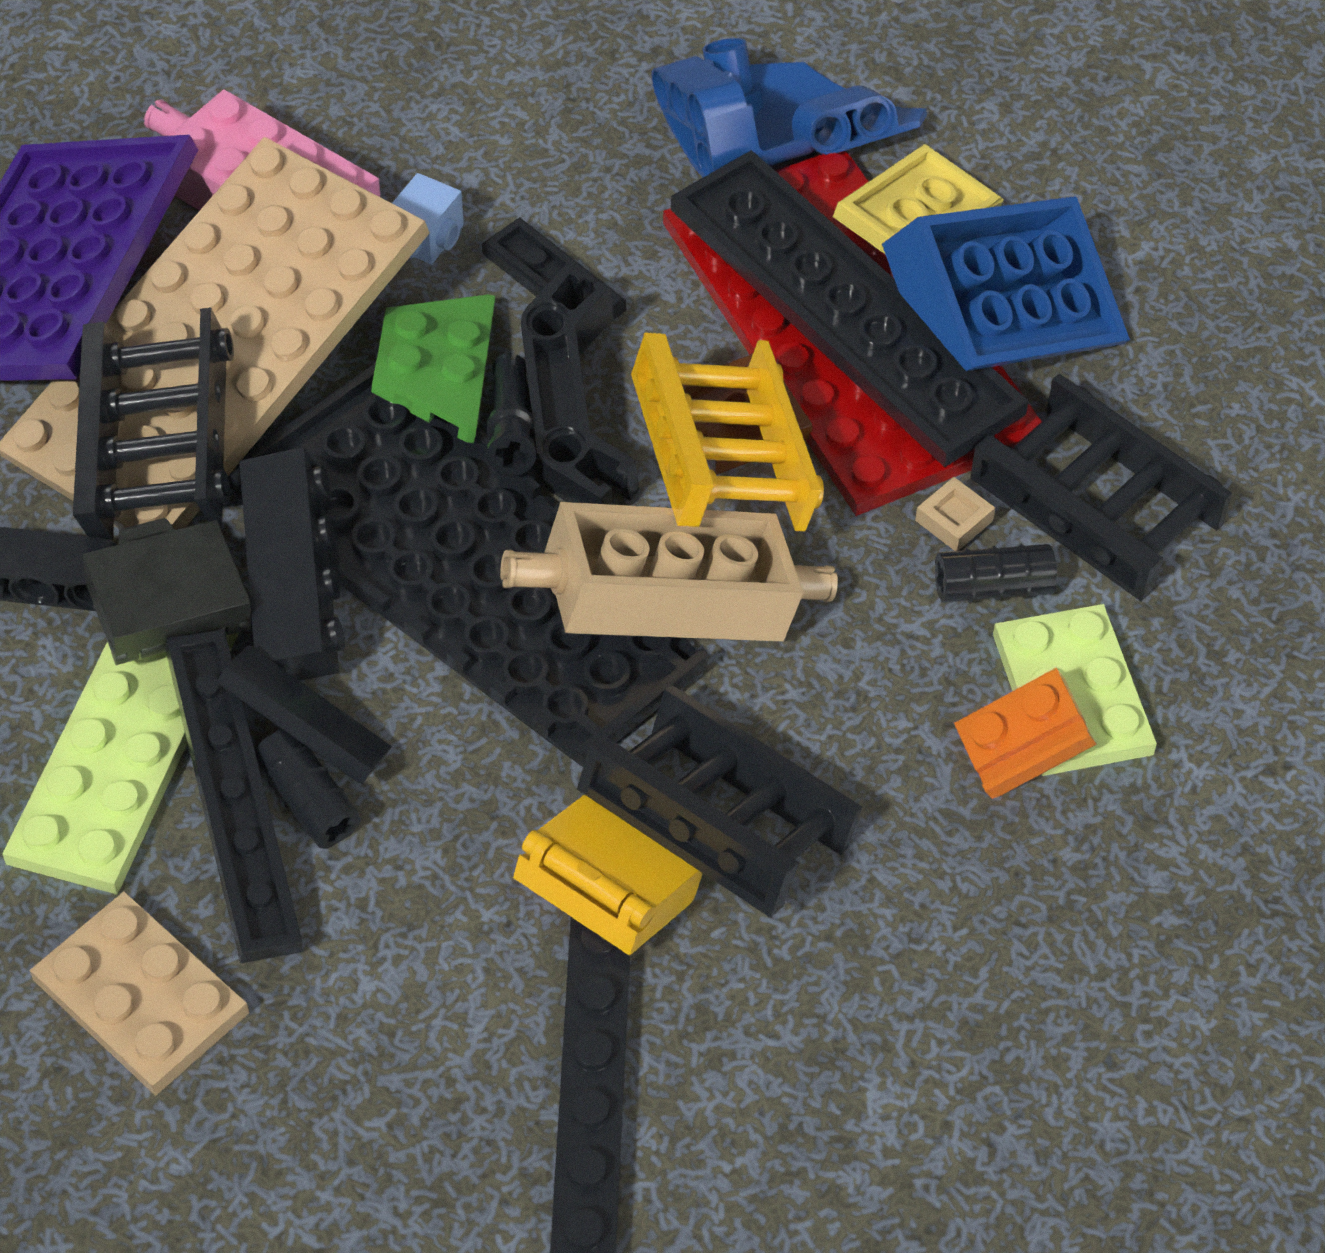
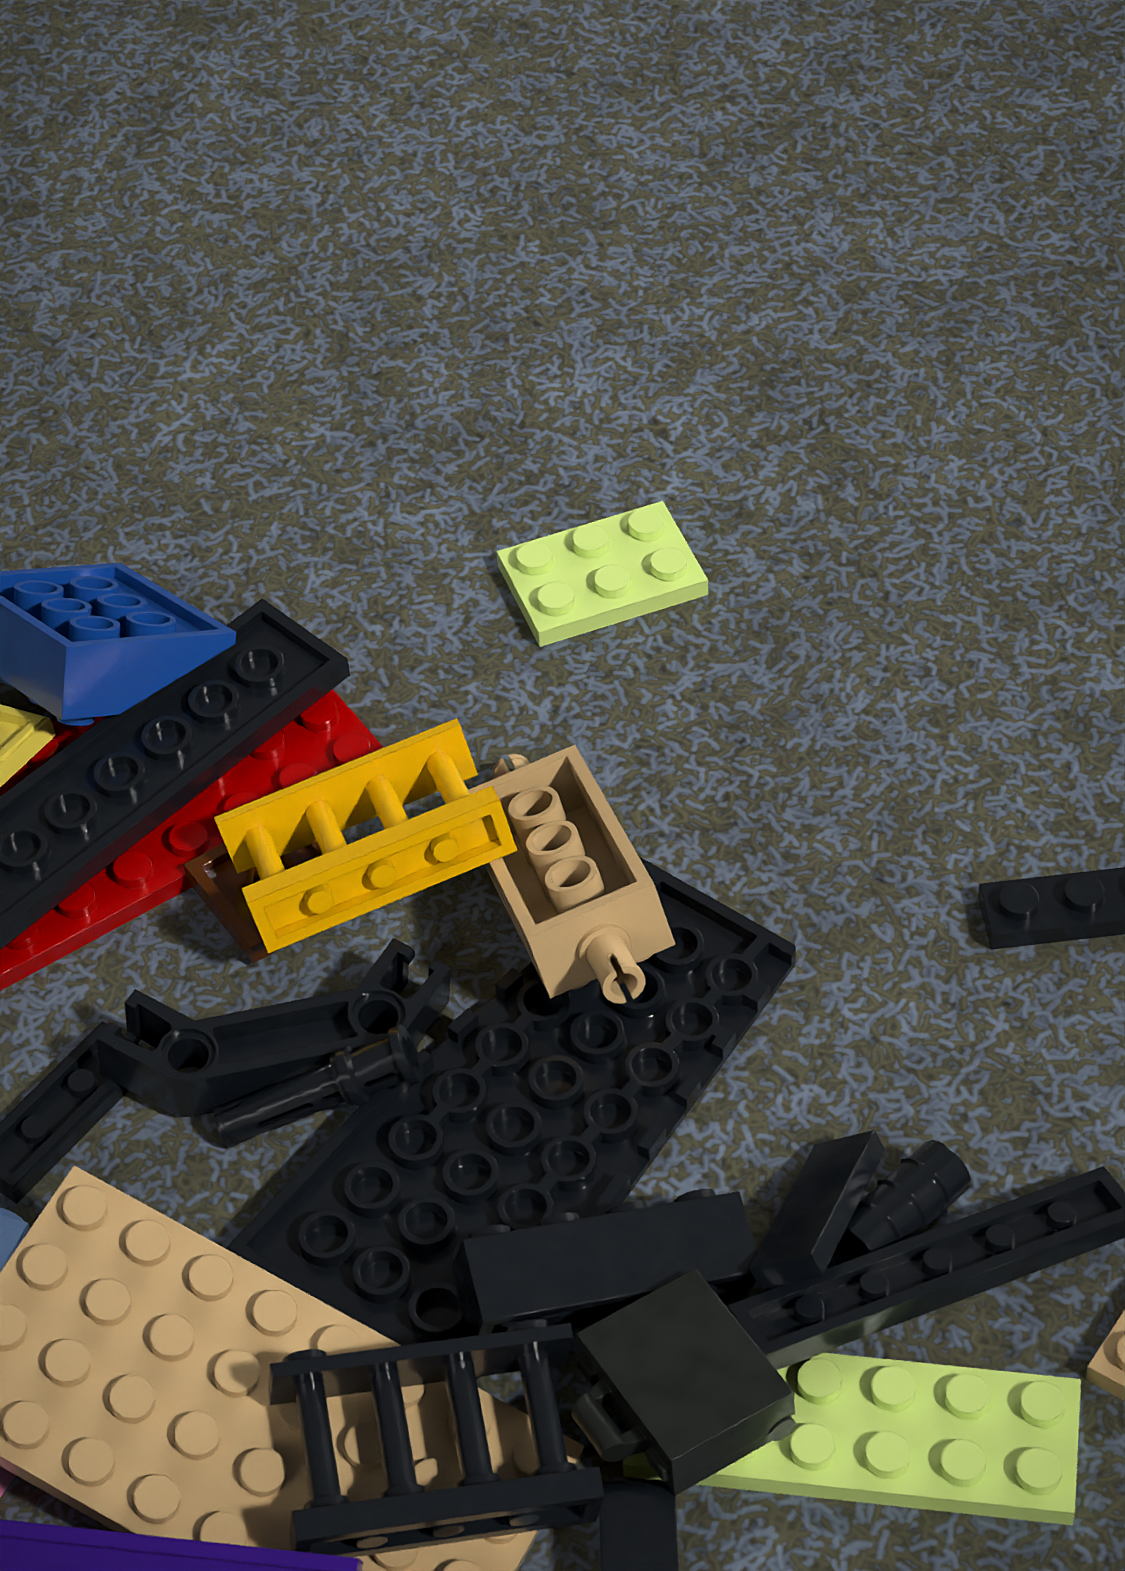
camera: 95 degrees left, 5 degrees down
bright green wing [371,294,495,443] -> none
yellow piece [513,795,703,956] -> none
black fence [577,685,863,918] -> none
tan plate [915,477,995,551] -> none
black axle [935,543,1057,603] -> none
orange plate [954,668,1097,799] -> none
black fence [970,373,1232,602] -> none

